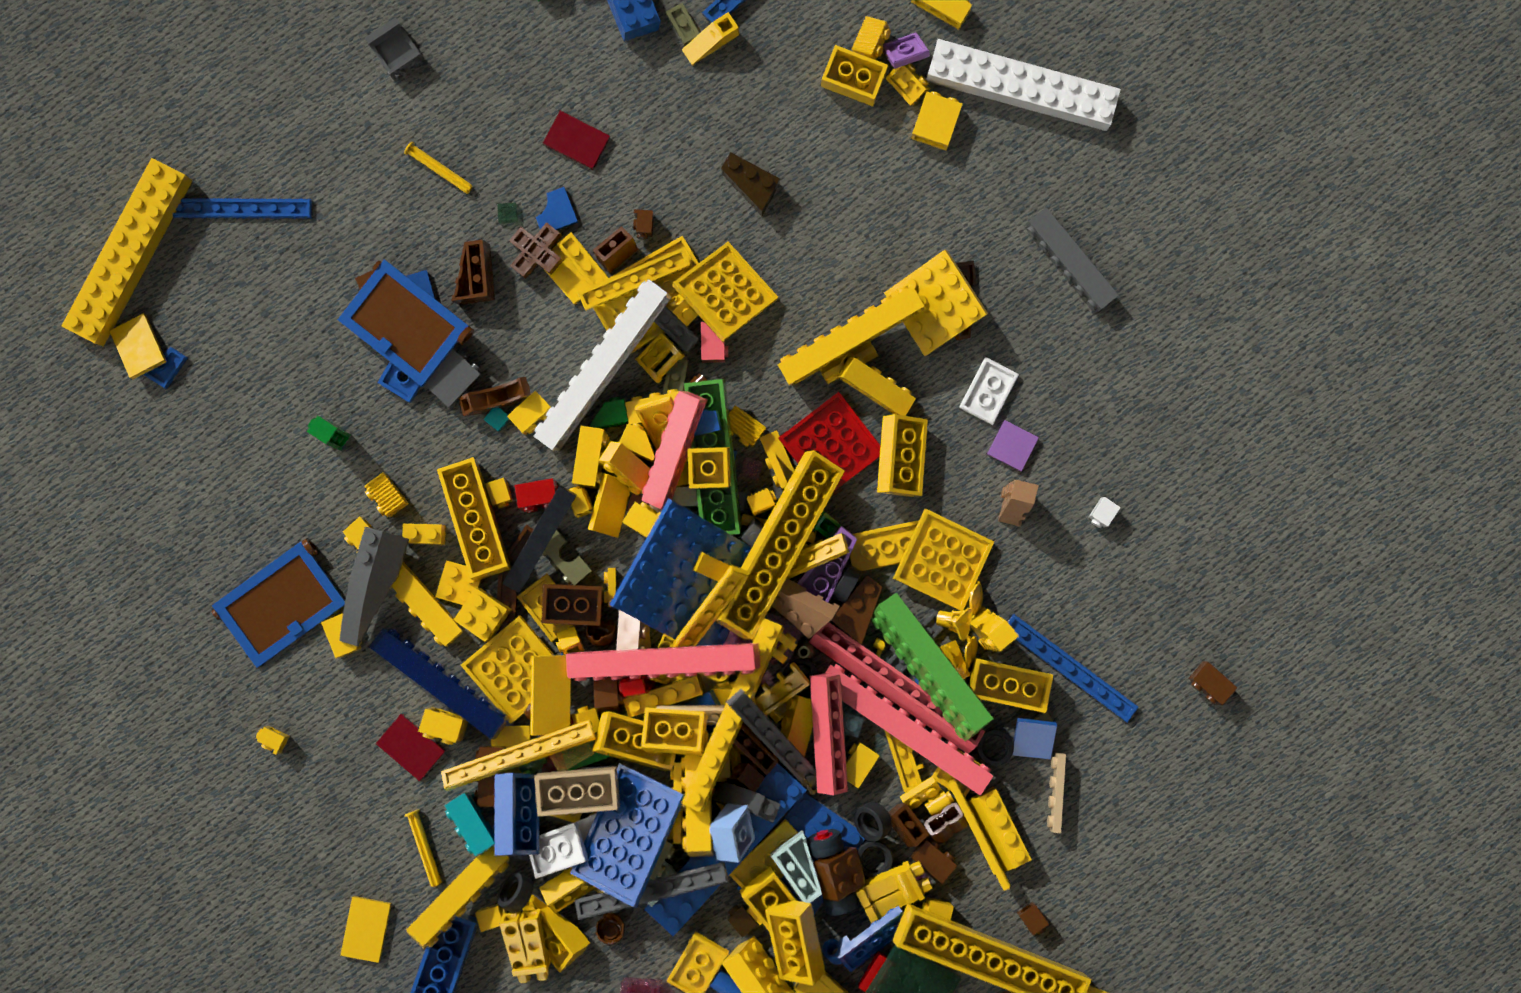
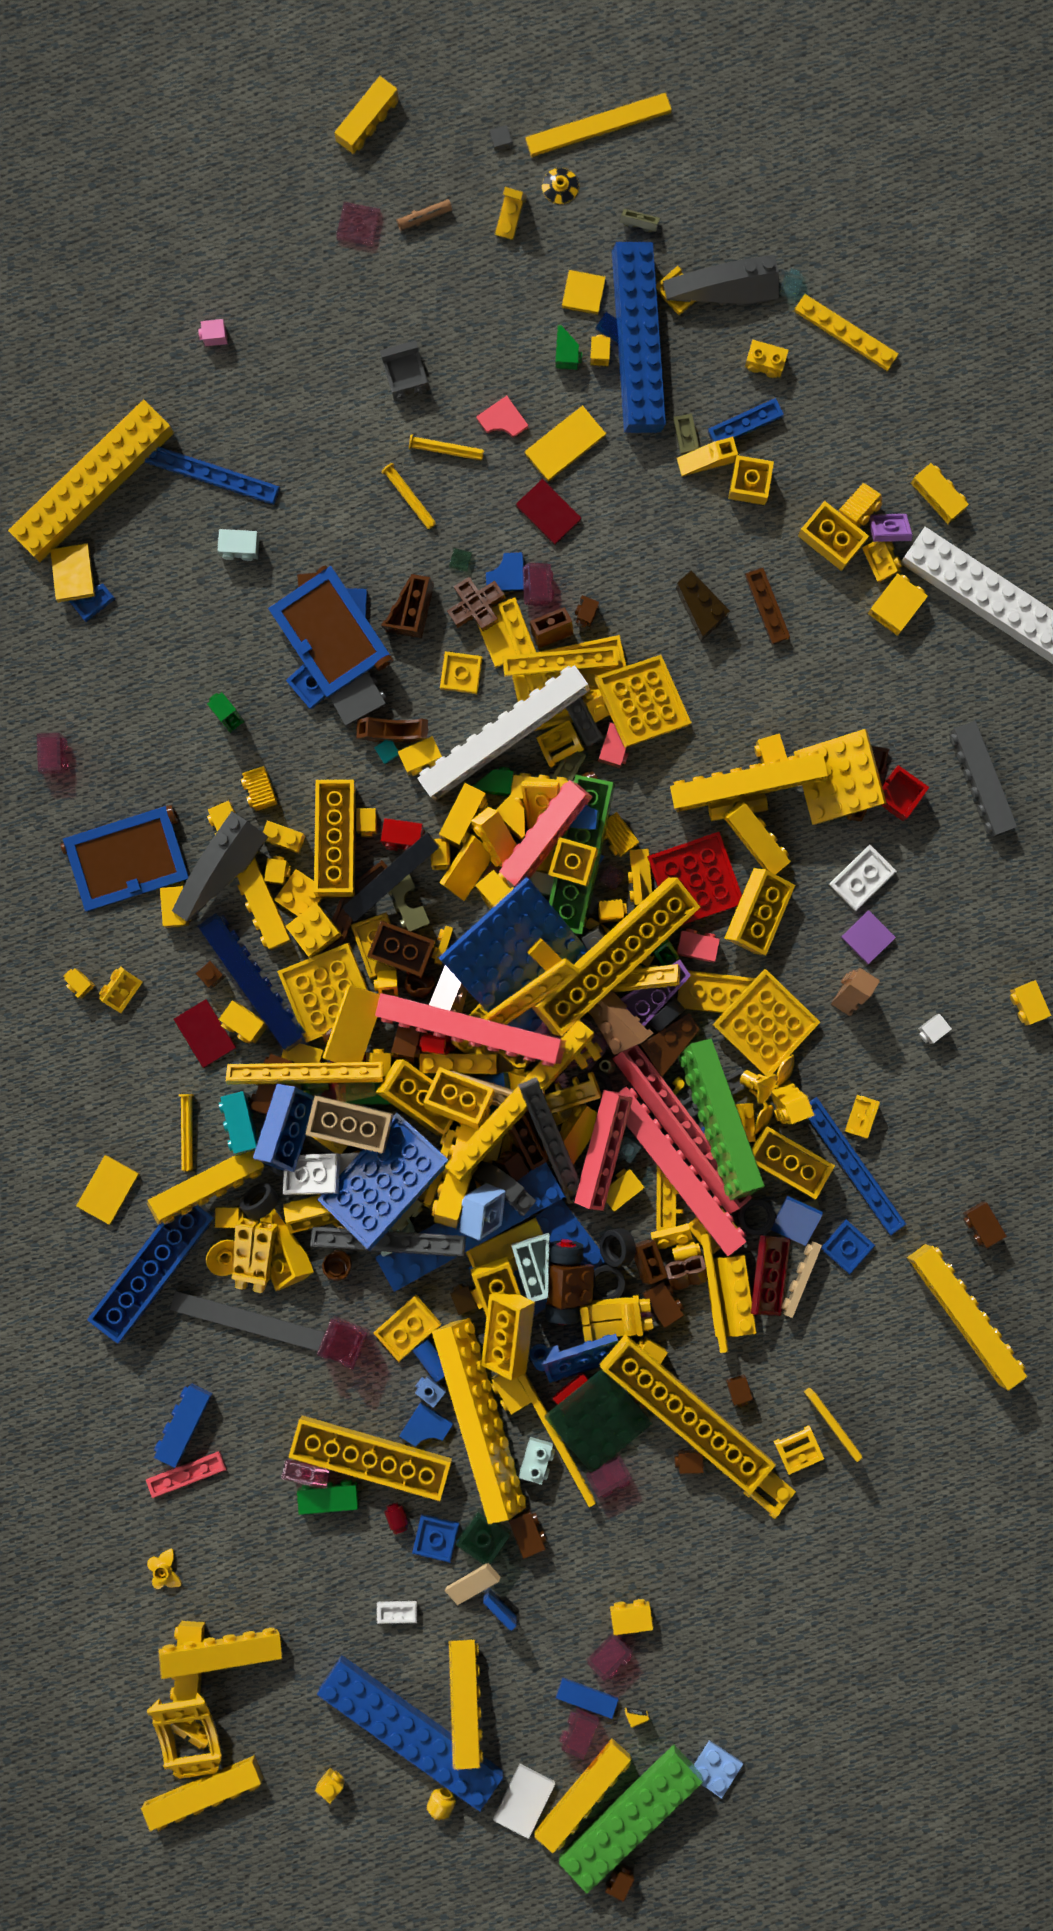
camera: 20 degrees right, 0 degrees up
none -> clear pink piece [37,733,68,775]
none -> yellow bracket [99,967,143,1013]
none -> reddish brown brick [196,961,226,989]
none -> bright pink brick [198,319,228,347]
none -> yellow dish [206,1240,235,1276]
none -> light aqua brick [218,529,259,561]
none -> yellow brick [264,856,291,885]
none -> yellow axle [409,434,484,460]
none -> yellow tile [440,651,483,694]
none -> coral tile [476,396,528,438]
none -> clear pink brick [523,562,554,606]
none -> yellow tile [524,405,606,482]
none -> coral brick [676,929,720,963]
none -> yellow brick [728,455,774,505]
none -> reddish brown plate [745,567,790,645]
none -> dark red tile [751,1235,790,1316]
none -> yellow brick [754,733,788,766]
none -> yellow plate [773,1425,824,1475]
none -> yellow tile [804,1388,862,1462]
none -> blue tile [821,1219,875,1274]
none -> yellow hinge [845,1095,880,1139]
none -> red piece [880,765,929,821]
none -> yellow brick [907,1244,1027,1391]
none -> yellow brick [1010,980,1051,1026]

